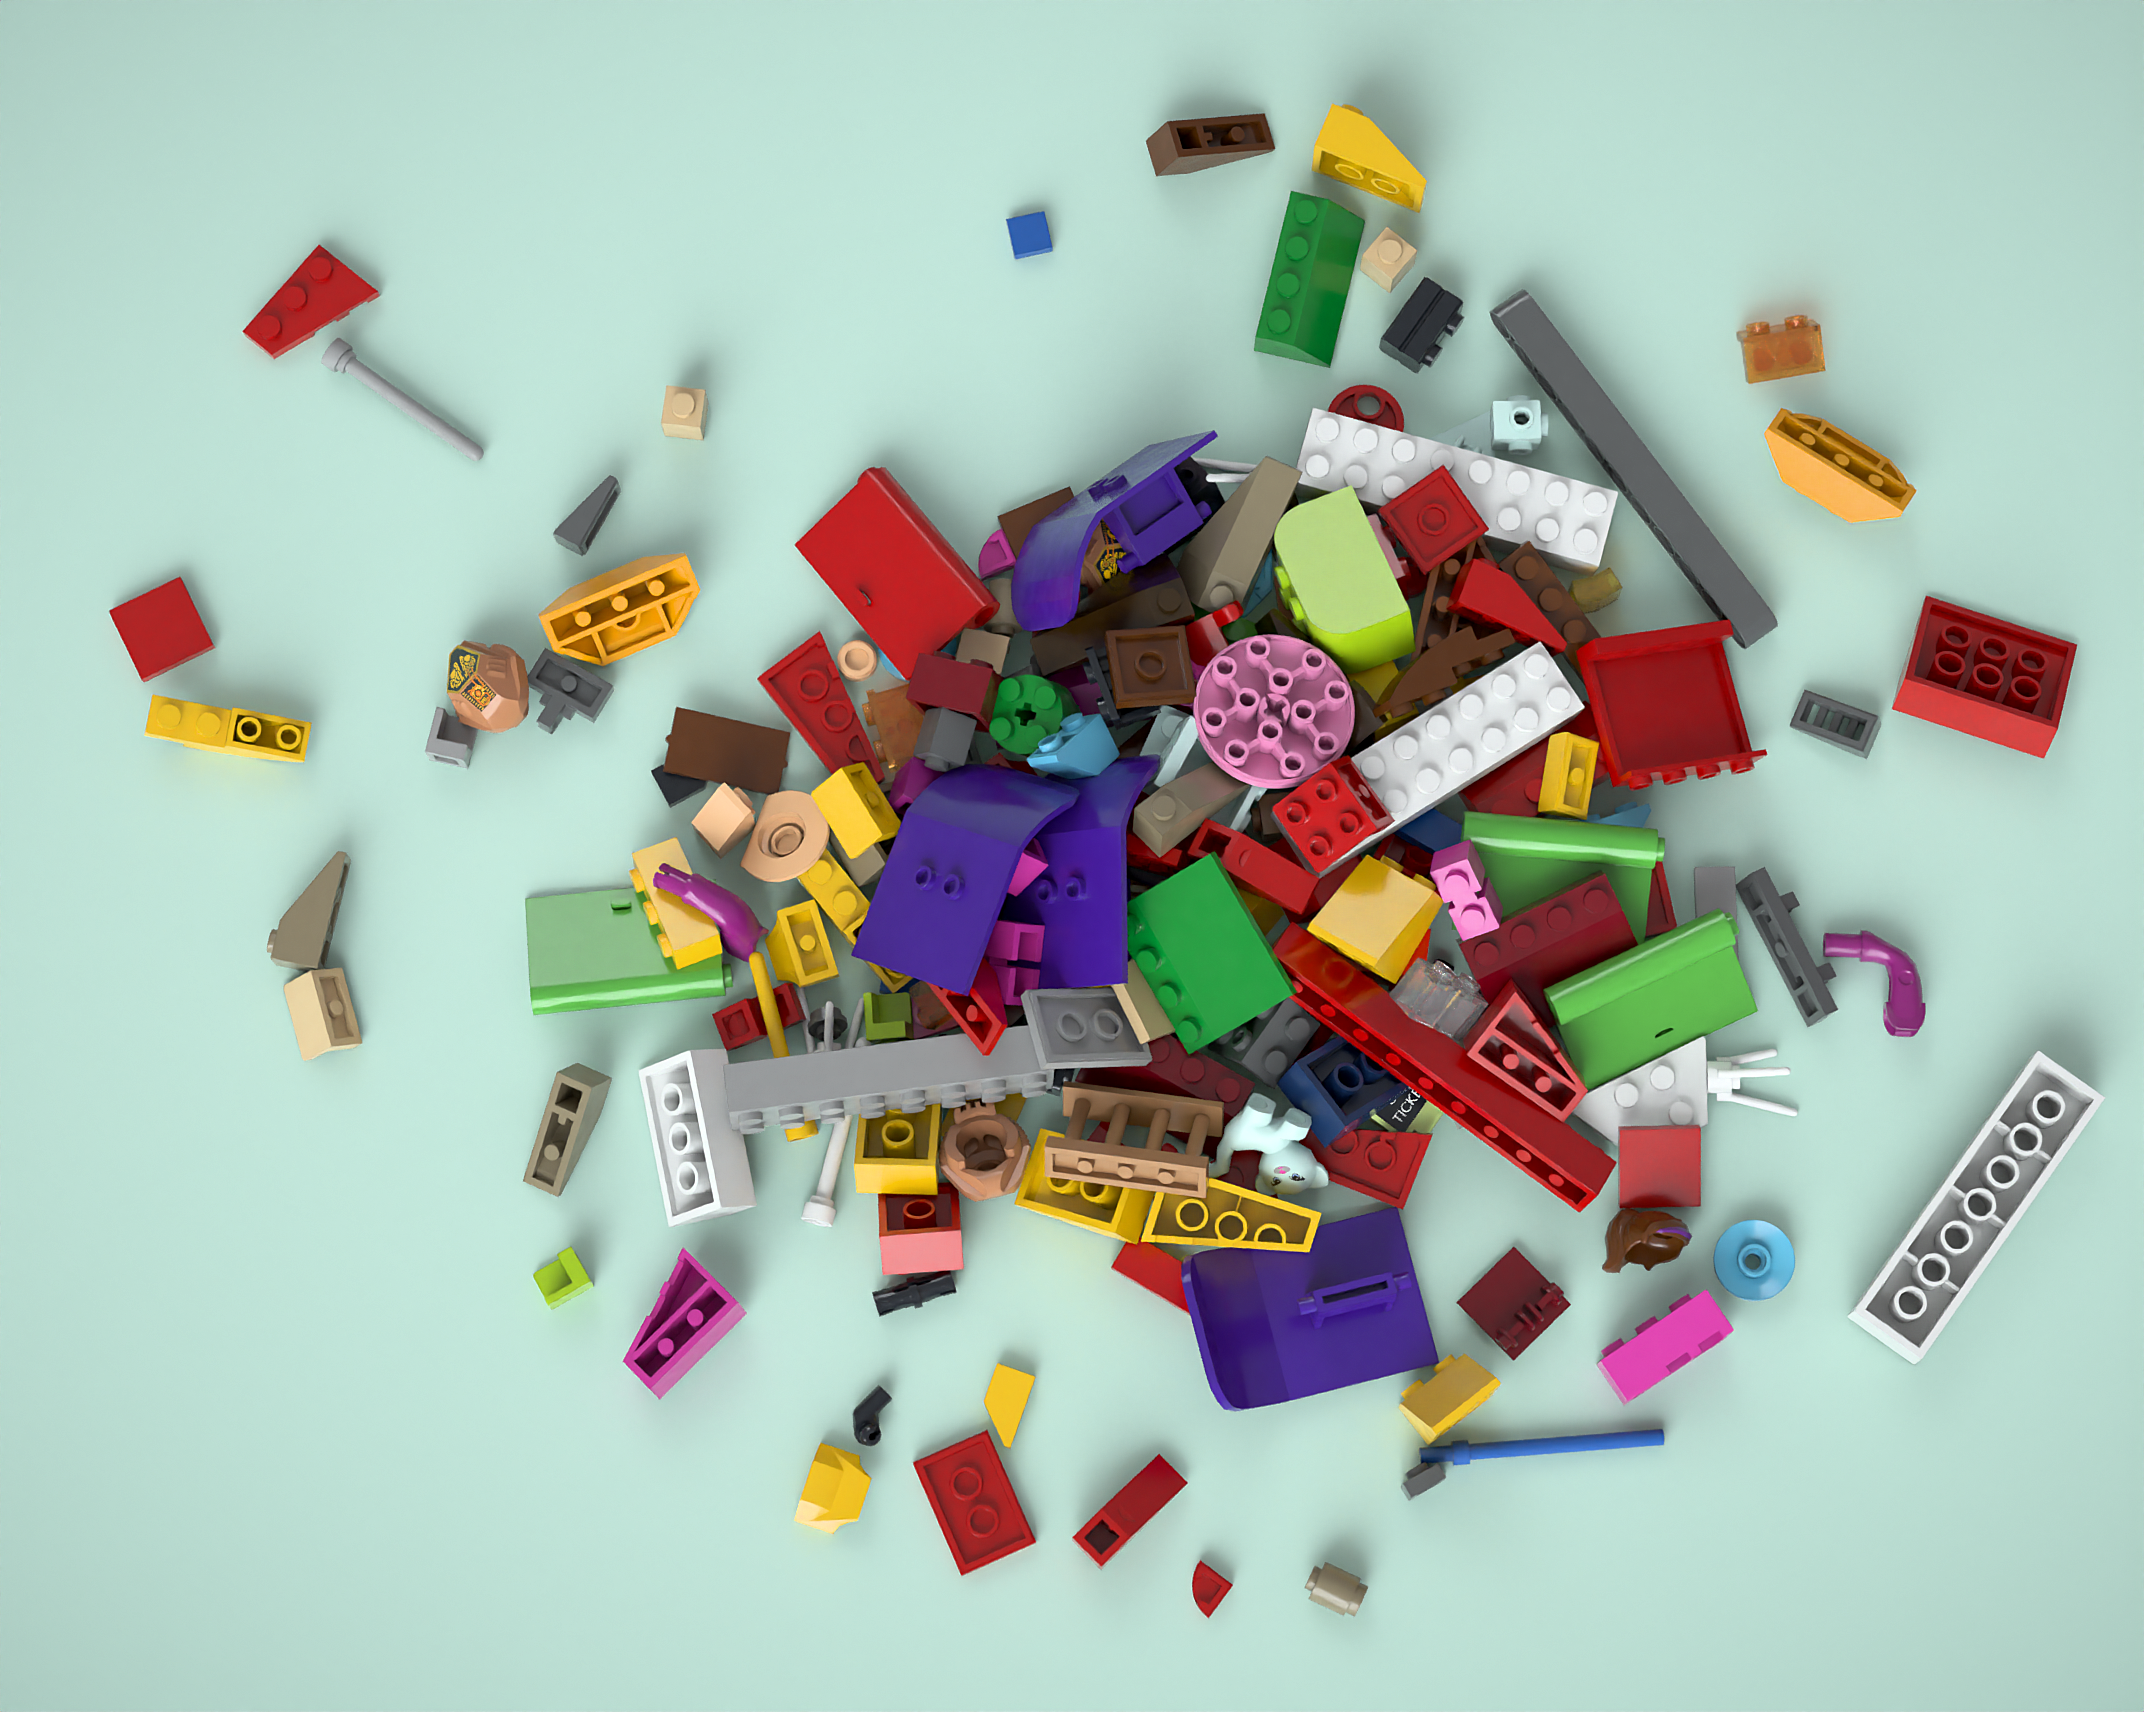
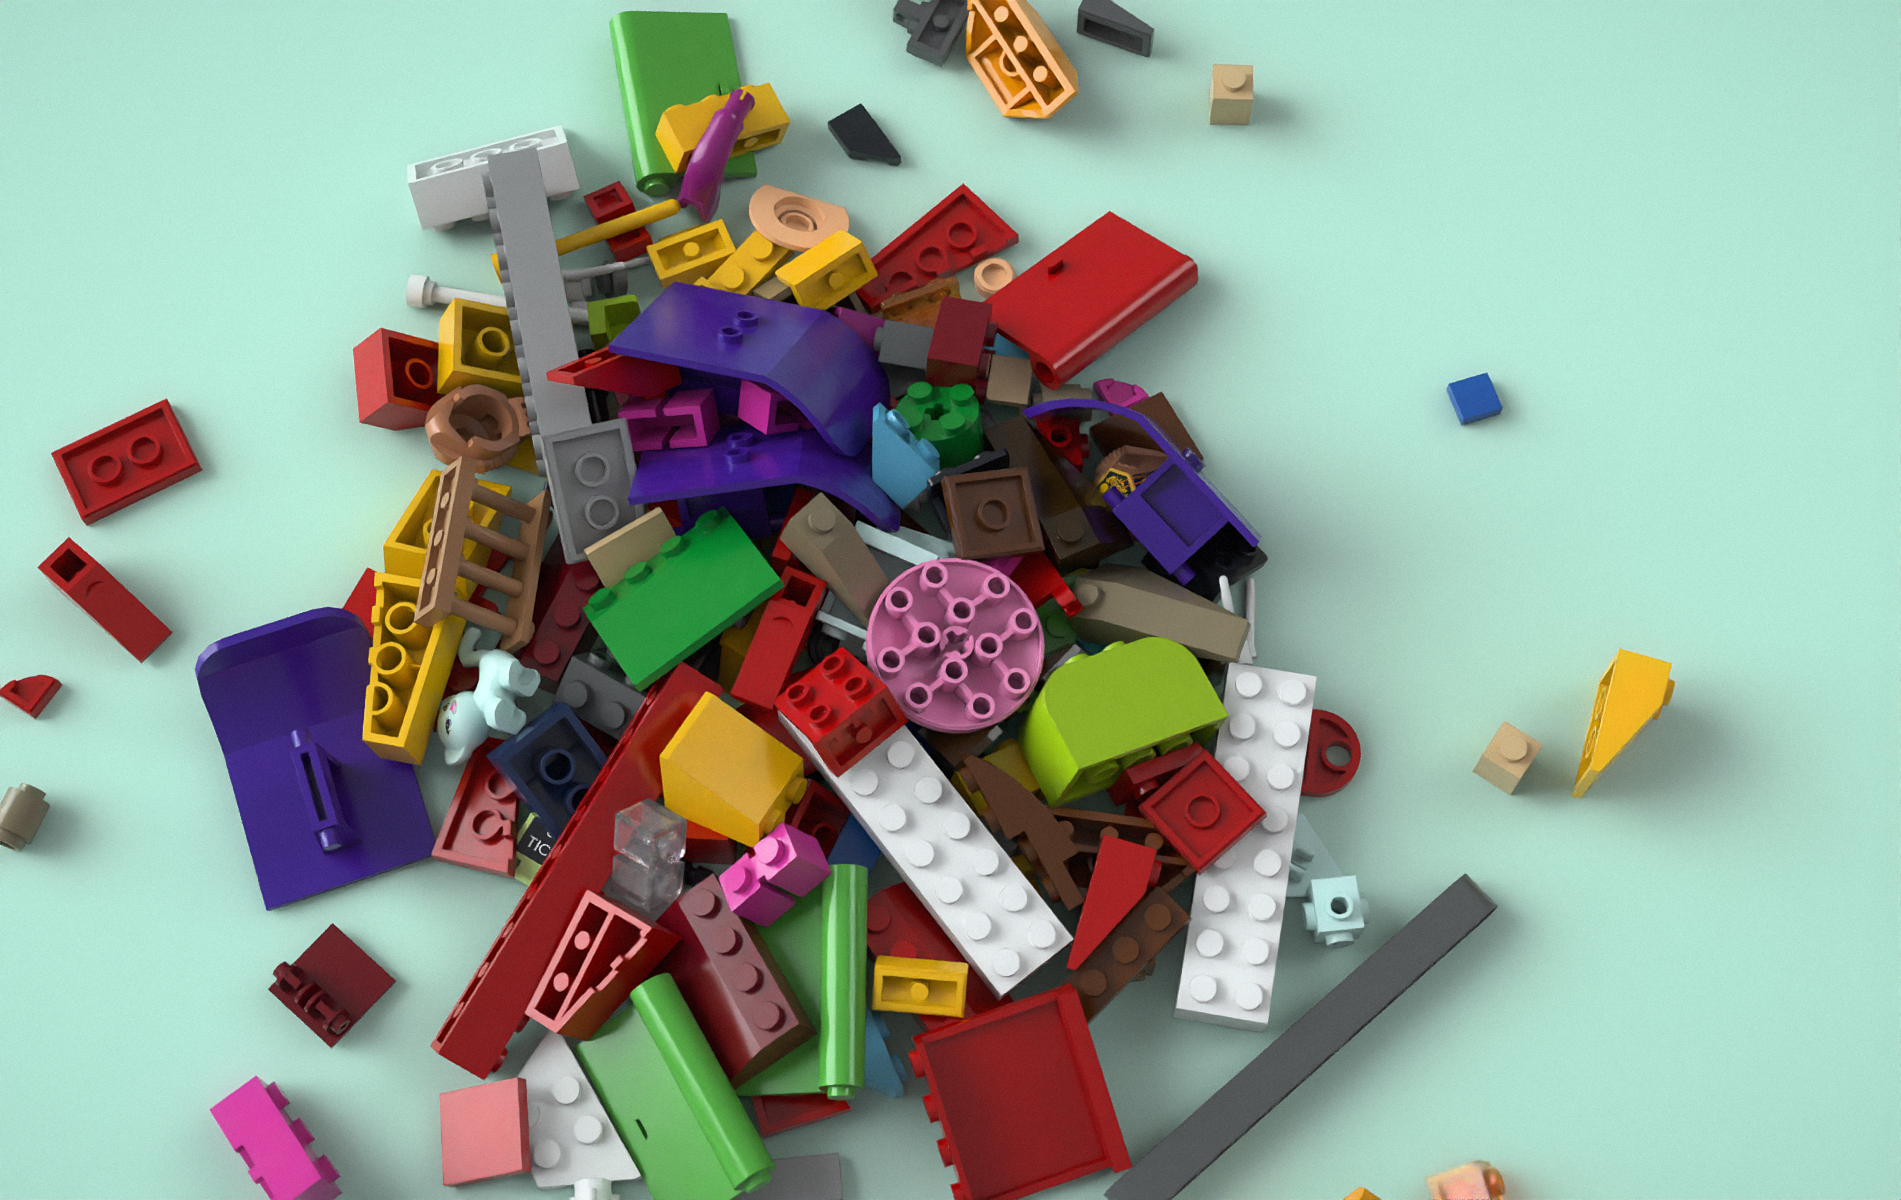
camera: 85 degrees right, 10 degrees down
dark tan slope [523,1063,612,1197] -> none
lime panel [533,1246,594,1310] -> none
dark pink wedge [623,1247,747,1399] -> none
reddish brown piece [663,707,790,795] -> none
light nougat slope [691,782,756,859] -> none
yellow slope [794,1442,872,1534] -> none
black arm [852,1385,892,1447] -> none
black pin [872,1270,957,1317] -> none
yellow tile [984,1363,1036,1449] -> none
reddish brown slope [1146,113,1275,176] -> none
green slope [1254,191,1365,368] -> none
black brick [1379,277,1465,373] -> none
yellow slope [1398,1353,1501,1446] -> none
dark grey plate [1401,1462,1446,1501] -> none
blue bar [1419,1429,1664,1466] -> none
clear yellow piece [1568,567,1623,614] -> none
reddish brown hair [1602,1208,1692,1273] -> none

